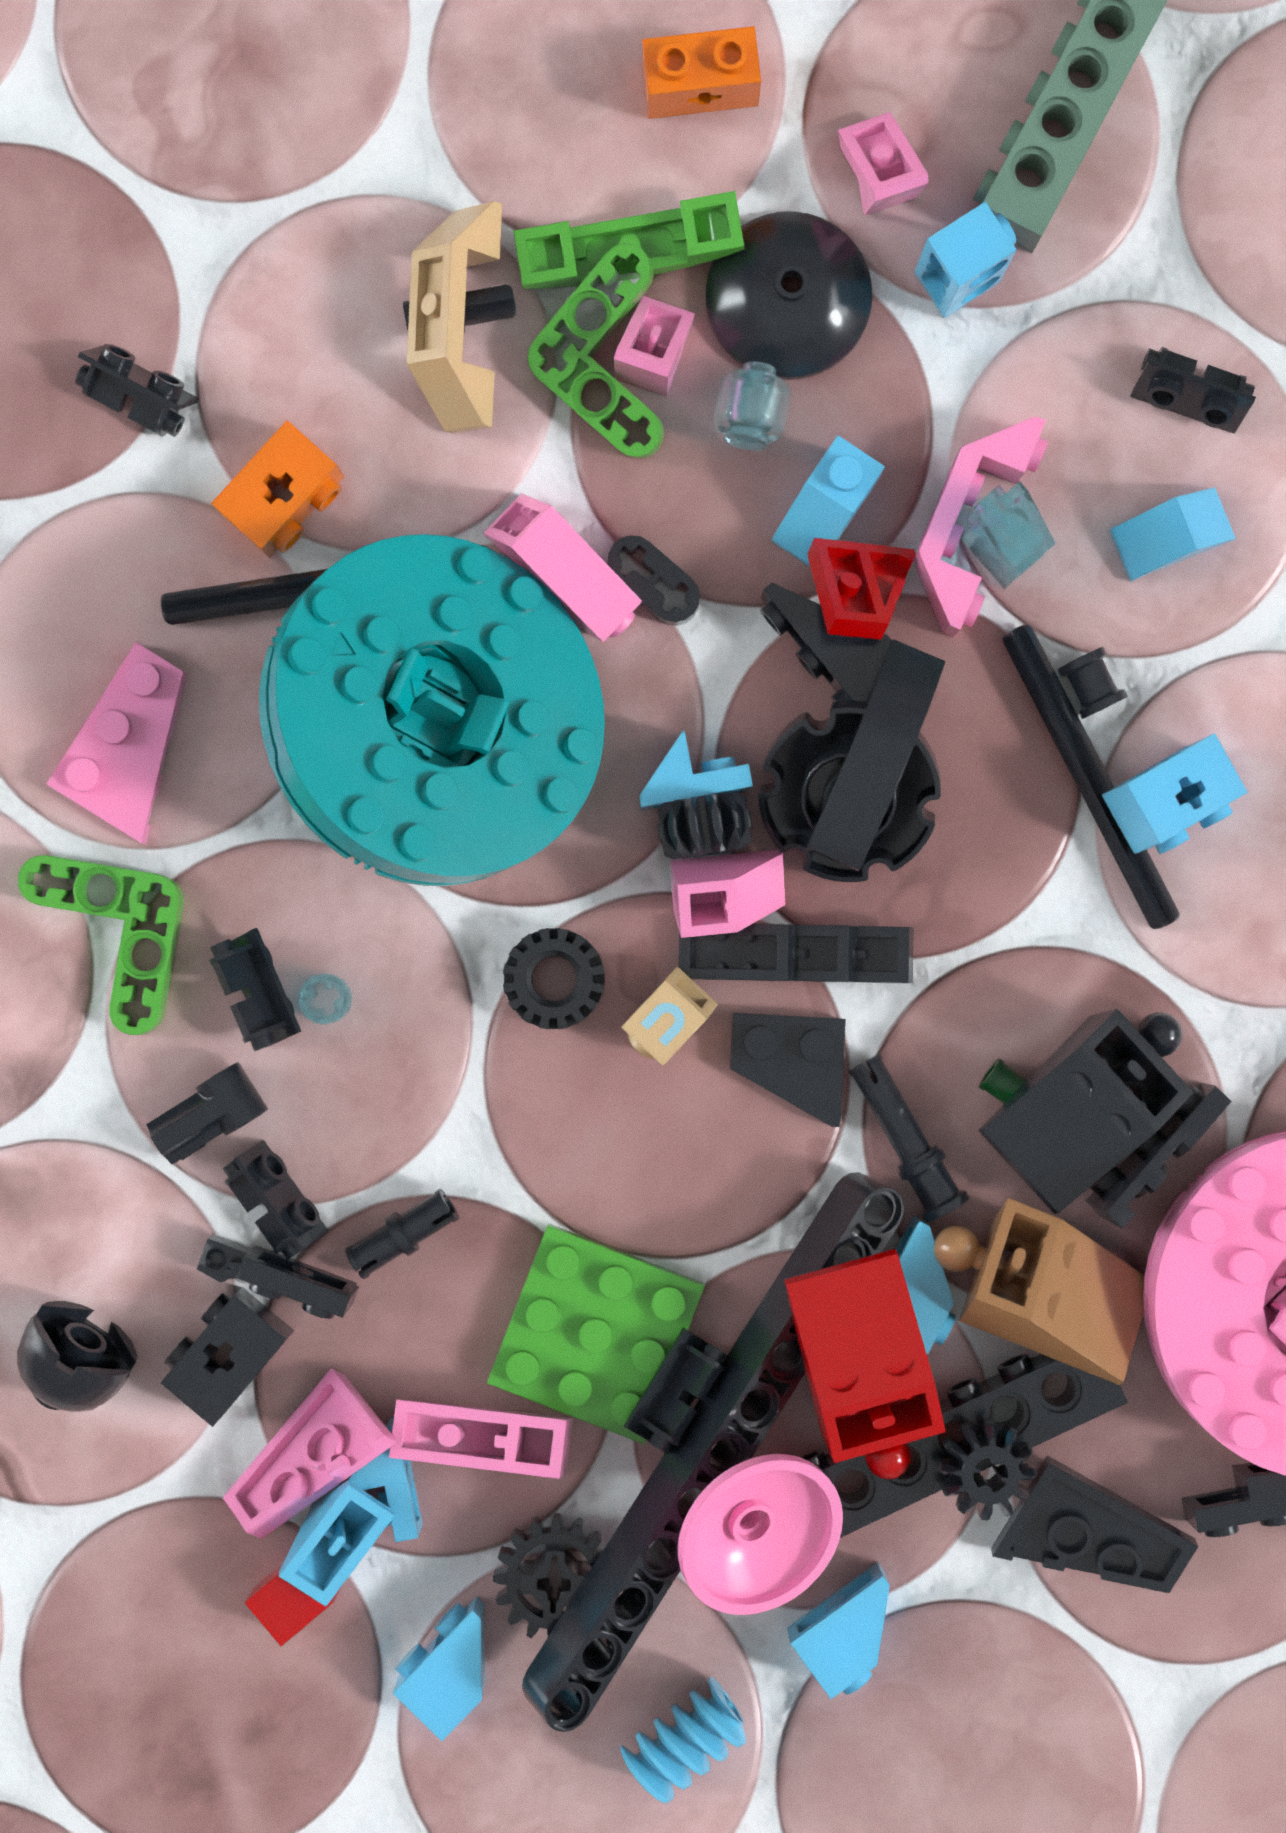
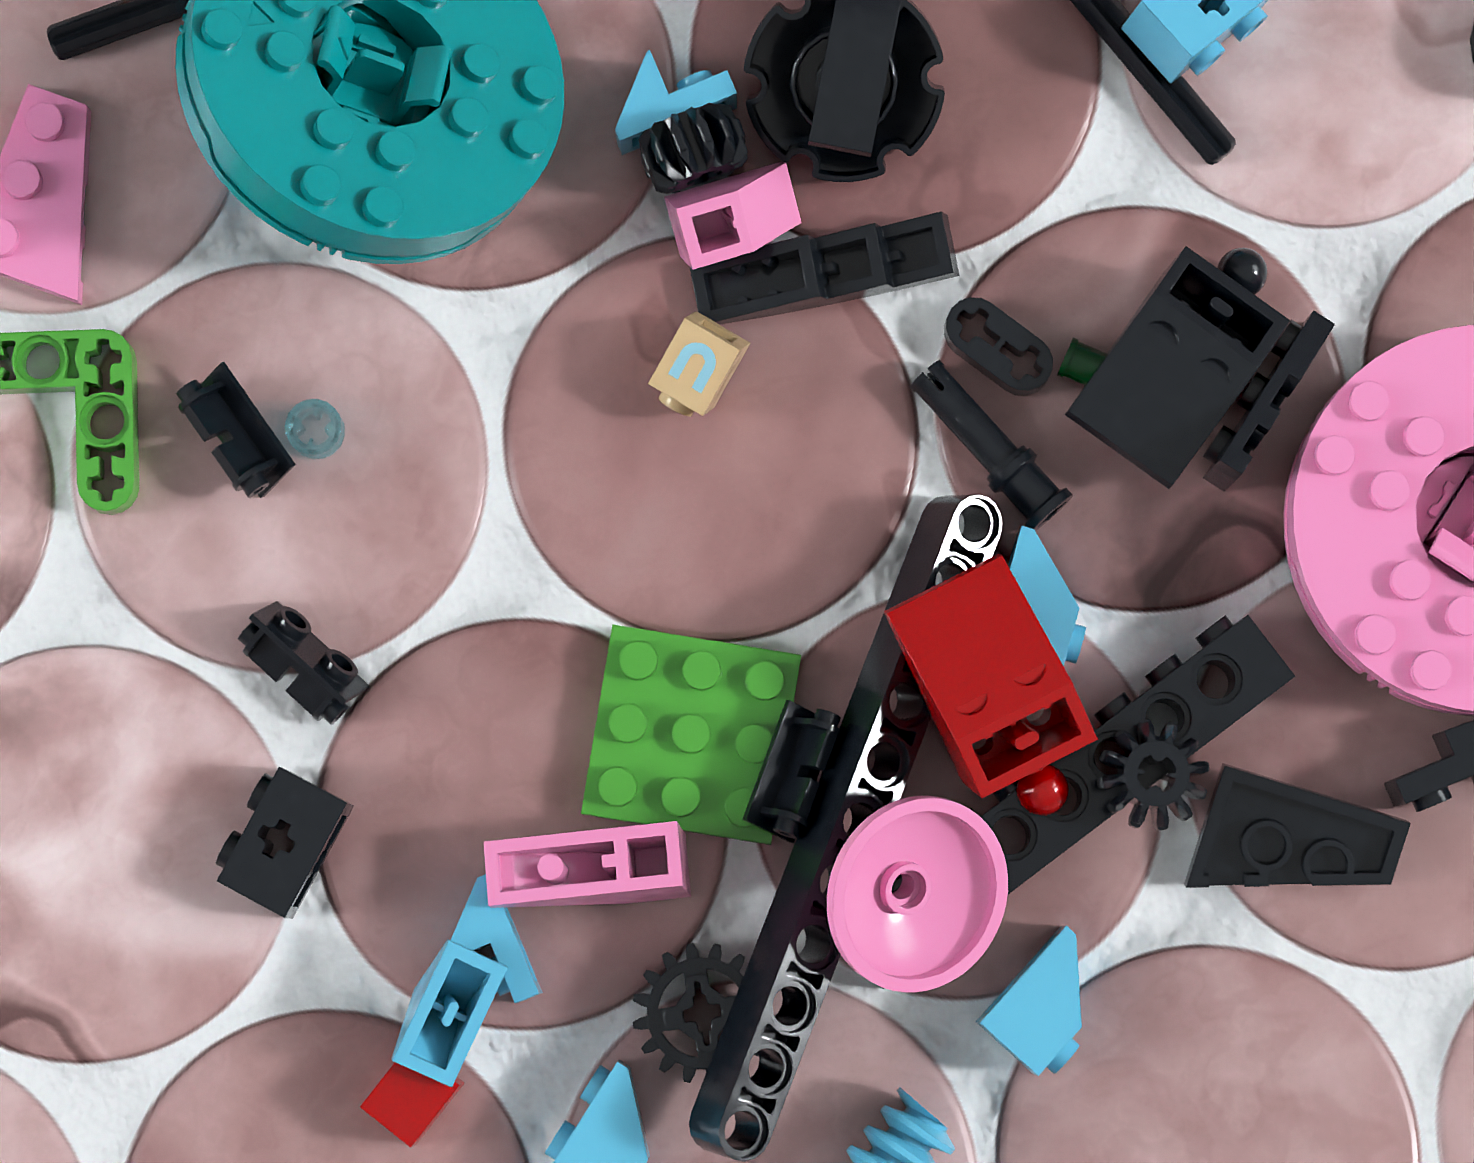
camera: 10 degrees left, 5 degrees down
black cylinder [17,1301,137,1412] -> none
black piece [146,1062,268,1165] -> none
black hinge [197,1234,359,1319] -> none
bright pink wing [223,1368,398,1539] -> none
black pin [345,1188,459,1279] -> none
black tyre [503,928,605,1029] -> none
black wing [730,1013,846,1127] -> none
medium nougat slope [934,1198,1145,1385] -> none
none -> black beam [944,297,1053,396]

